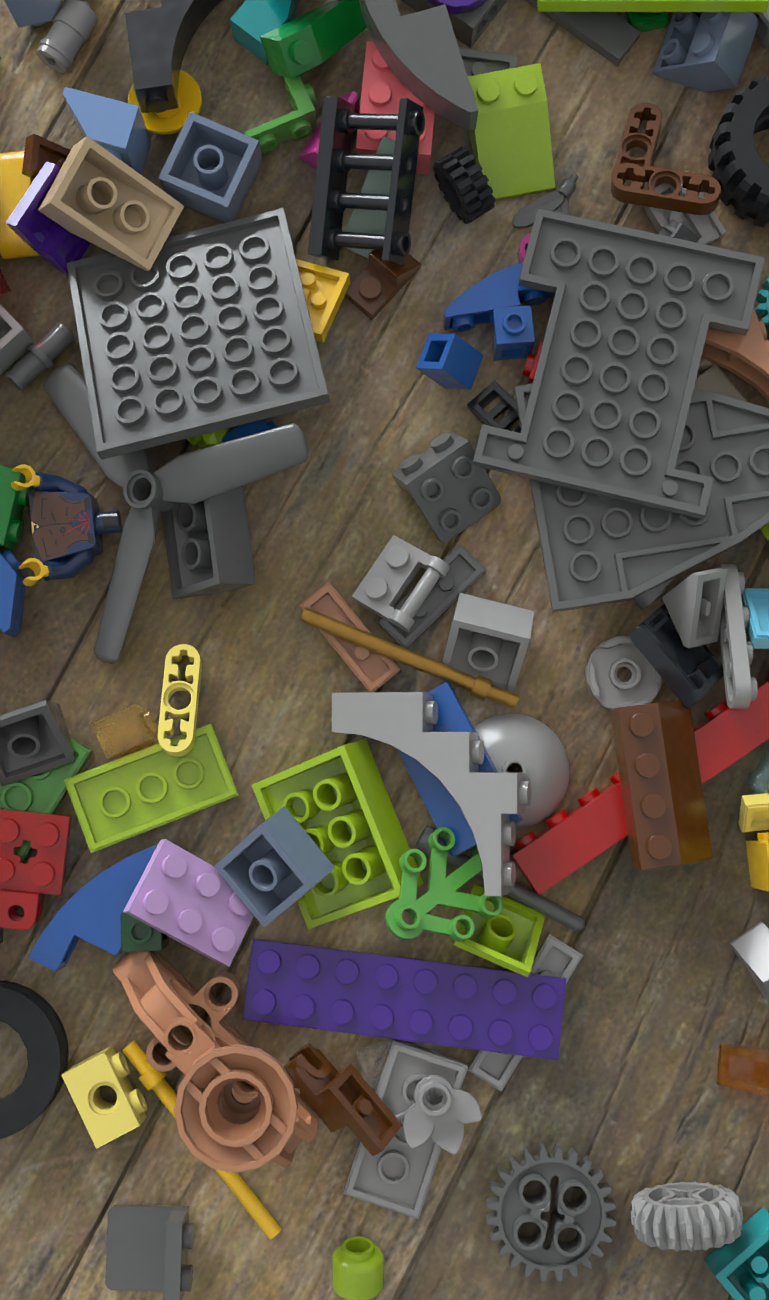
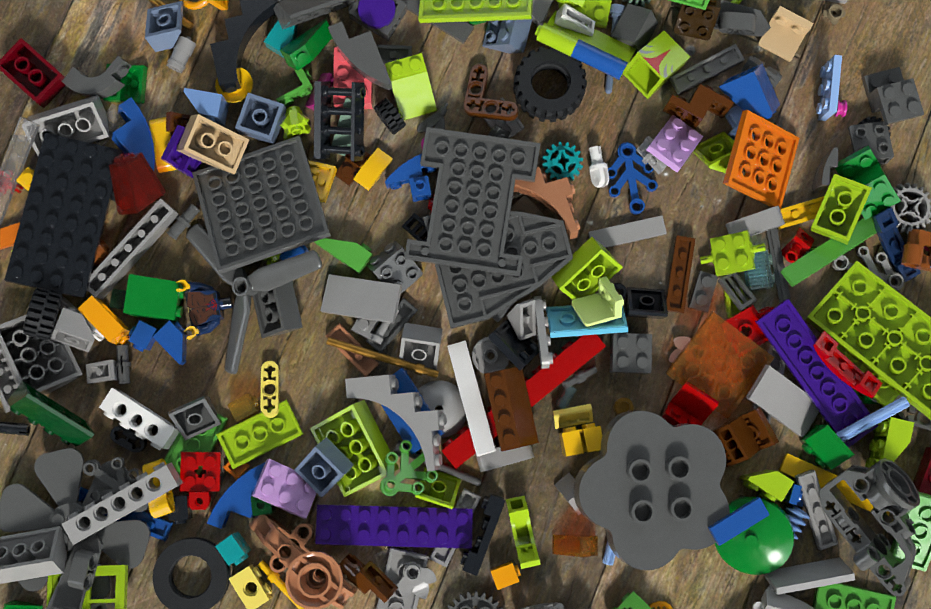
camera: 10 degrees left, 0 degrees up
blue brick [416,334,484,390] -> none
none -> teal brick [215,531,251,566]
none -> orange tile [223,461,251,480]
none -> lime rock [279,106,311,140]
none -> bright green slope [314,238,373,274]
none -> light grey tile [320,274,402,323]
none -> yellow slope [353,148,393,191]
none -> white tile [447,340,496,457]
none -> black piece [460,493,506,576]
none -> light grey beam [475,445,534,472]
none -> light orange brick [490,561,521,590]
none -> lime arch [505,495,541,569]

